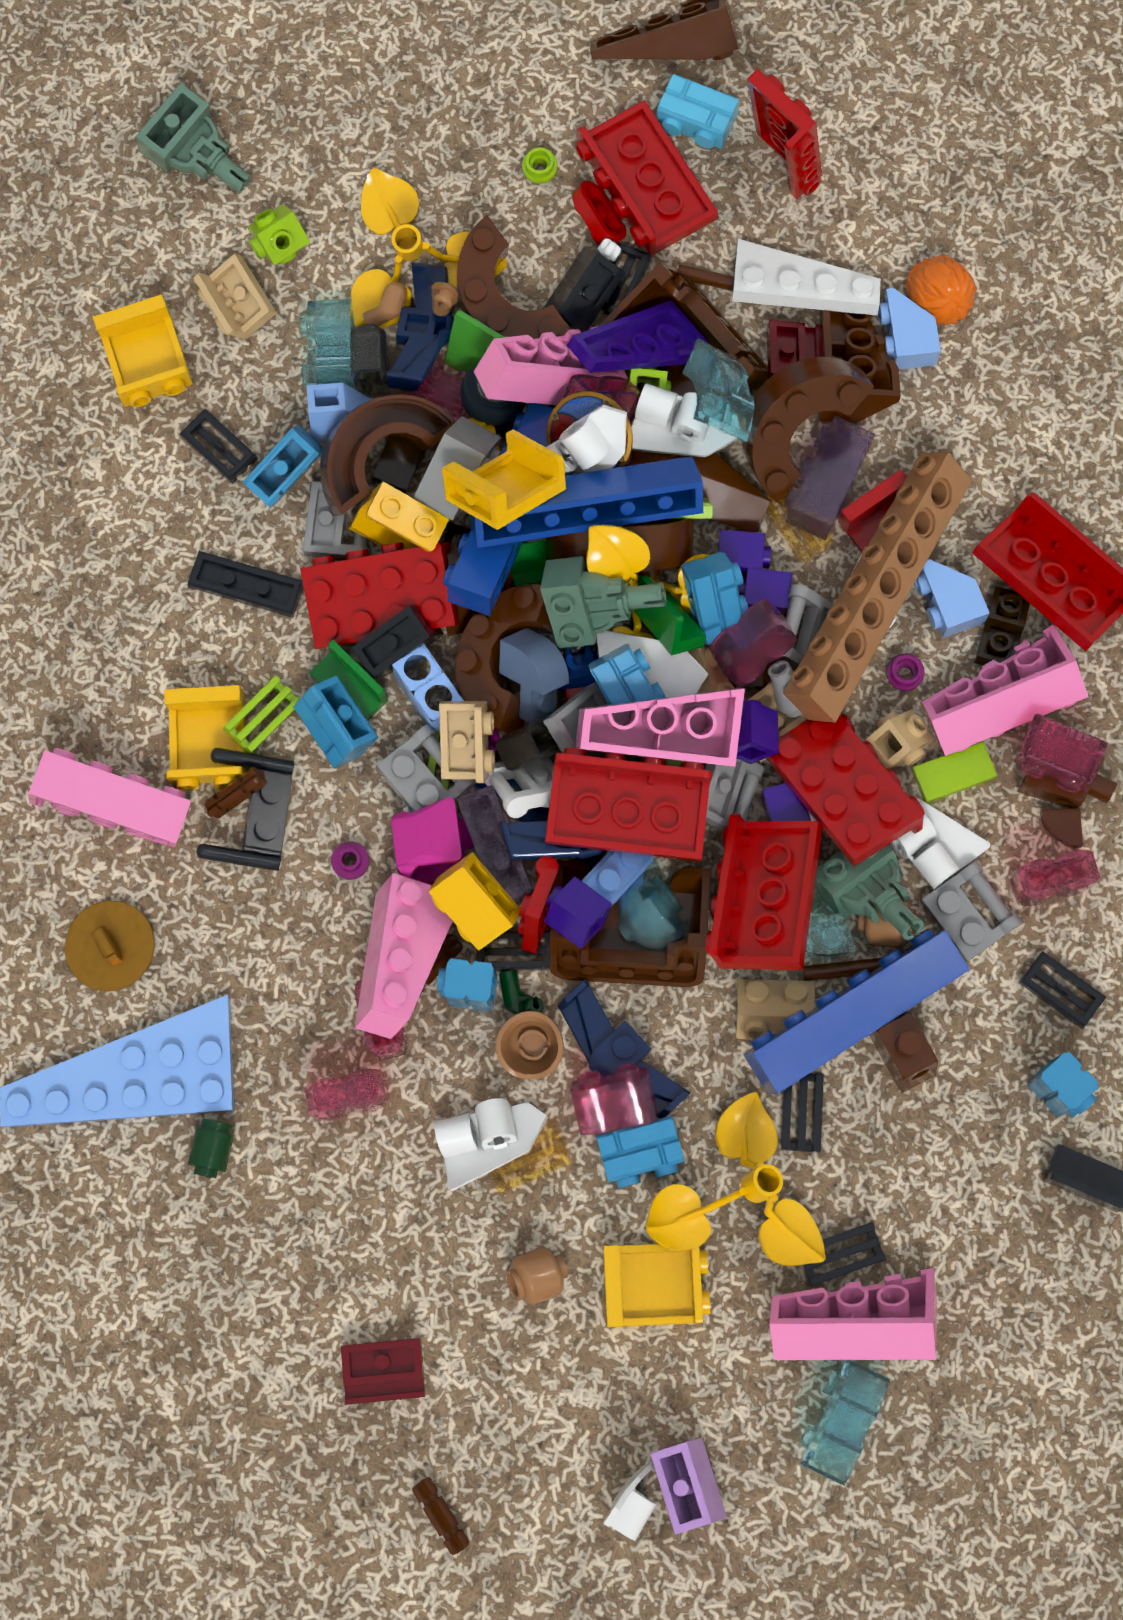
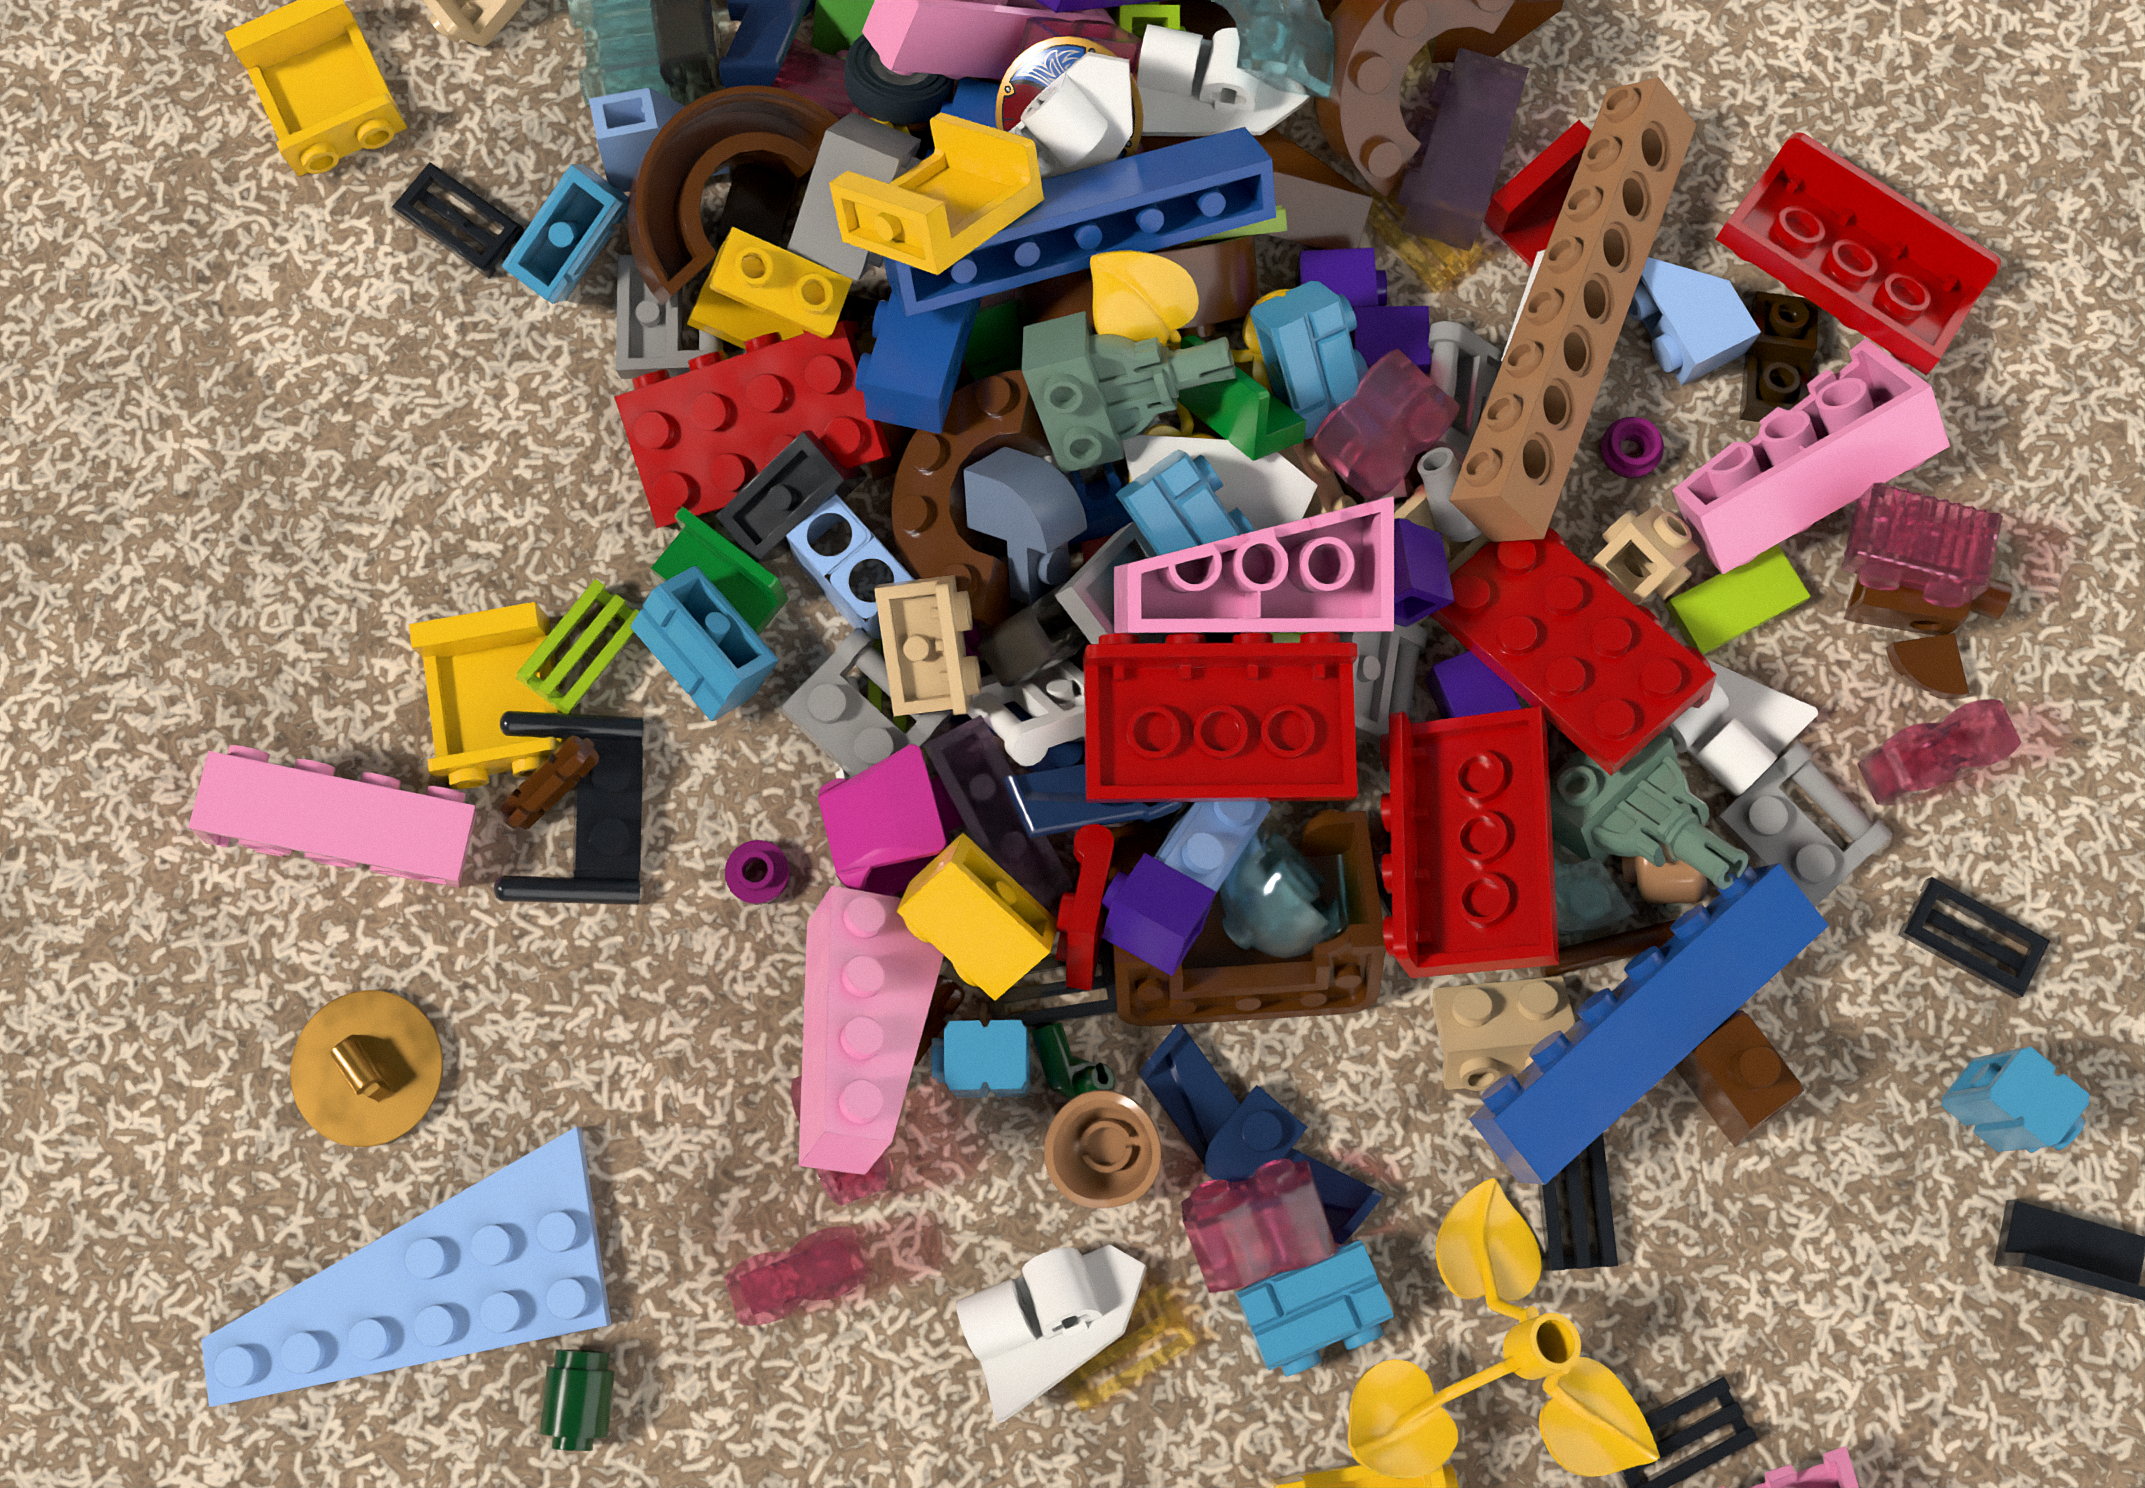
camera: 10 degrees left, 0 degrees up
black tile [187,551,304,618] -> none

